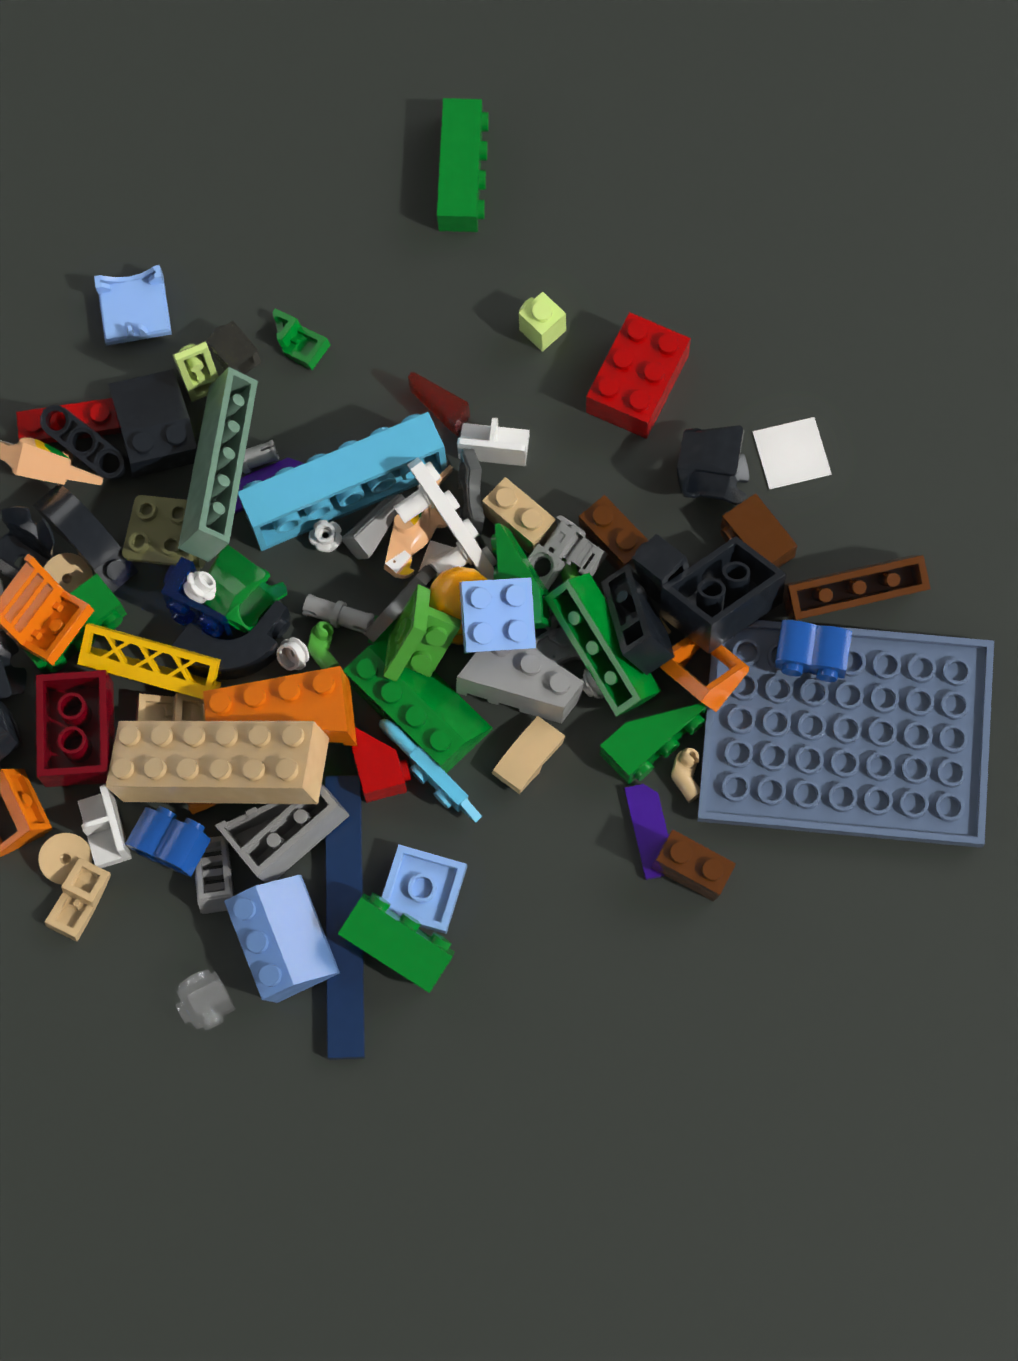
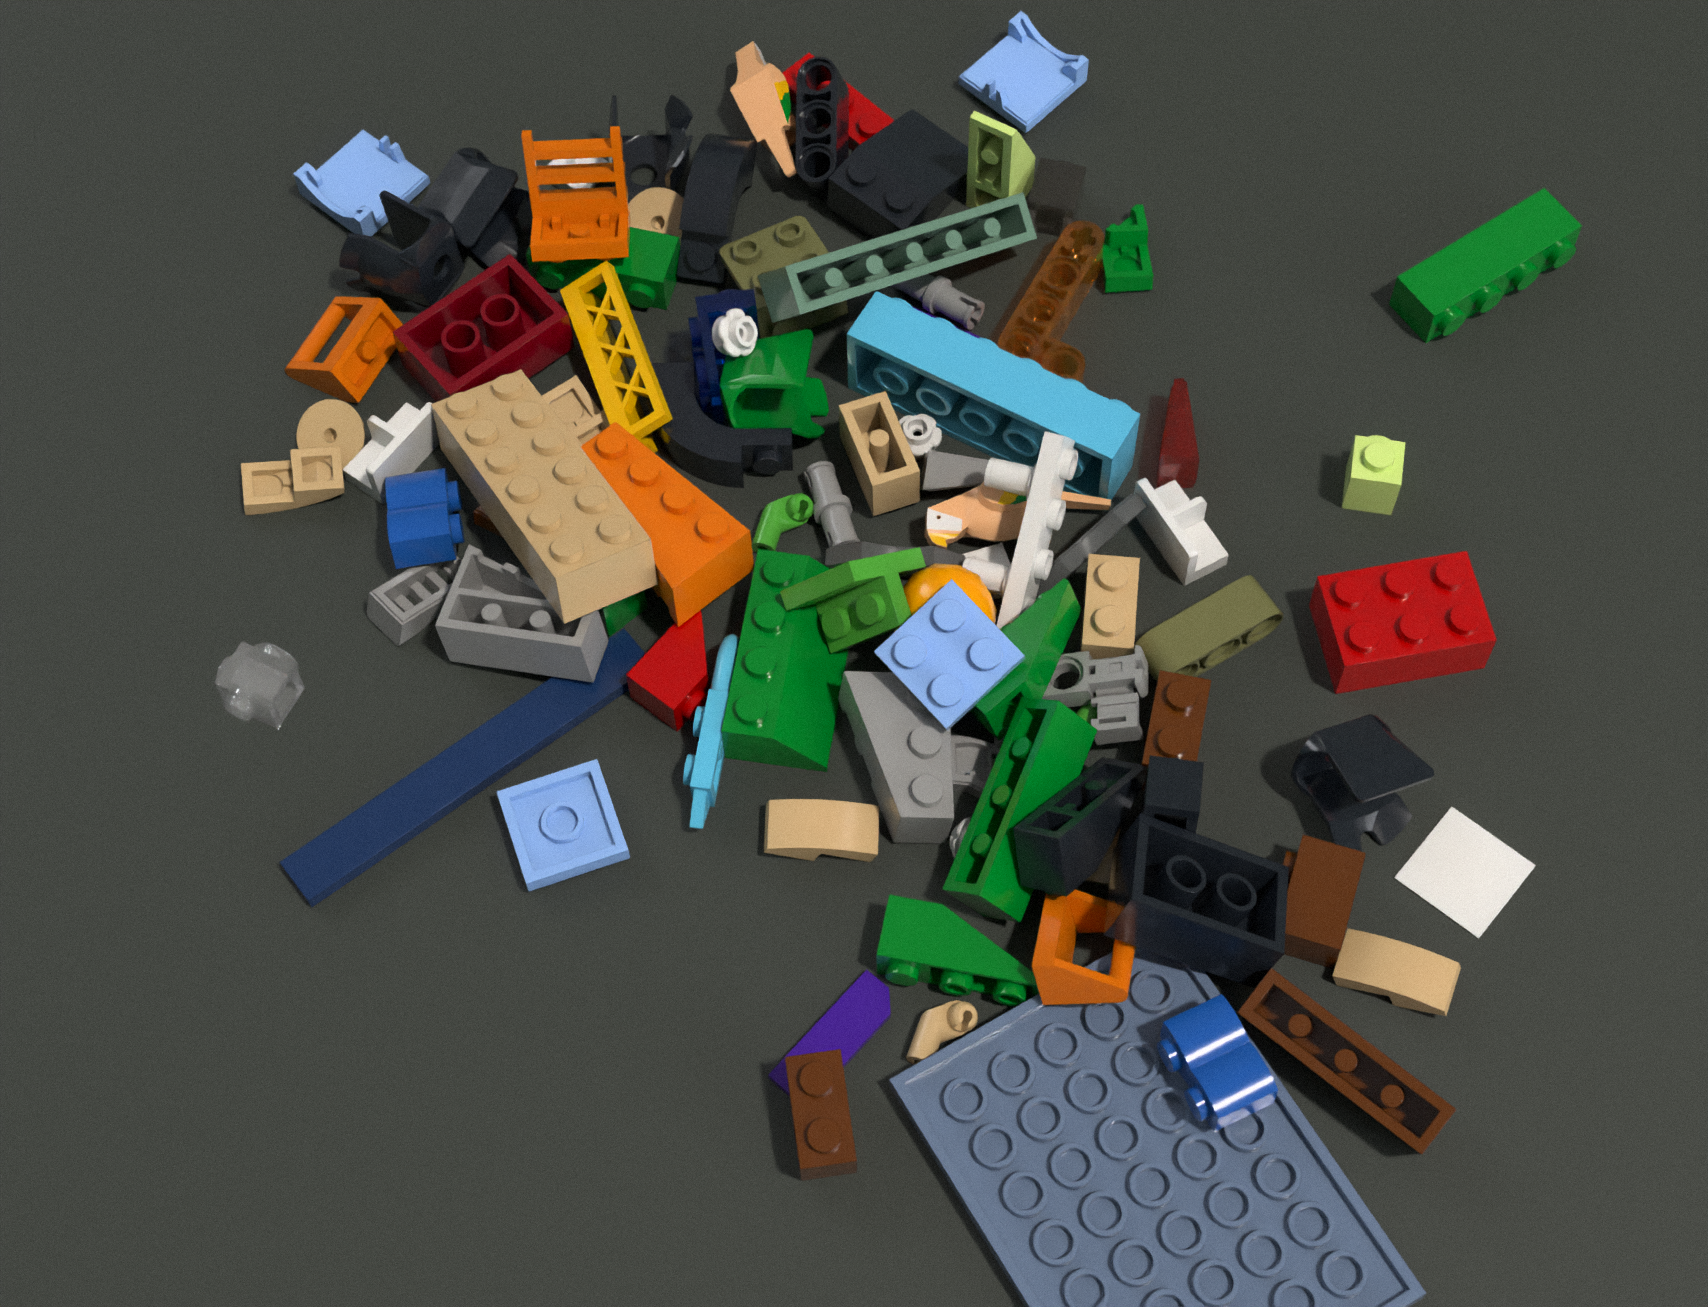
camera: 50 degrees right, 10 degrees down
medium blue slope [224,875,340,1003] -> none
white plate [276,637,309,671] -> none
green brick [338,893,455,993] -> none
none -> tan brick [839,391,920,516]
none -> clear orange beam [997,220,1105,384]
none -> olive beam [1133,575,1284,683]
none -> tan slope [1332,928,1461,1016]

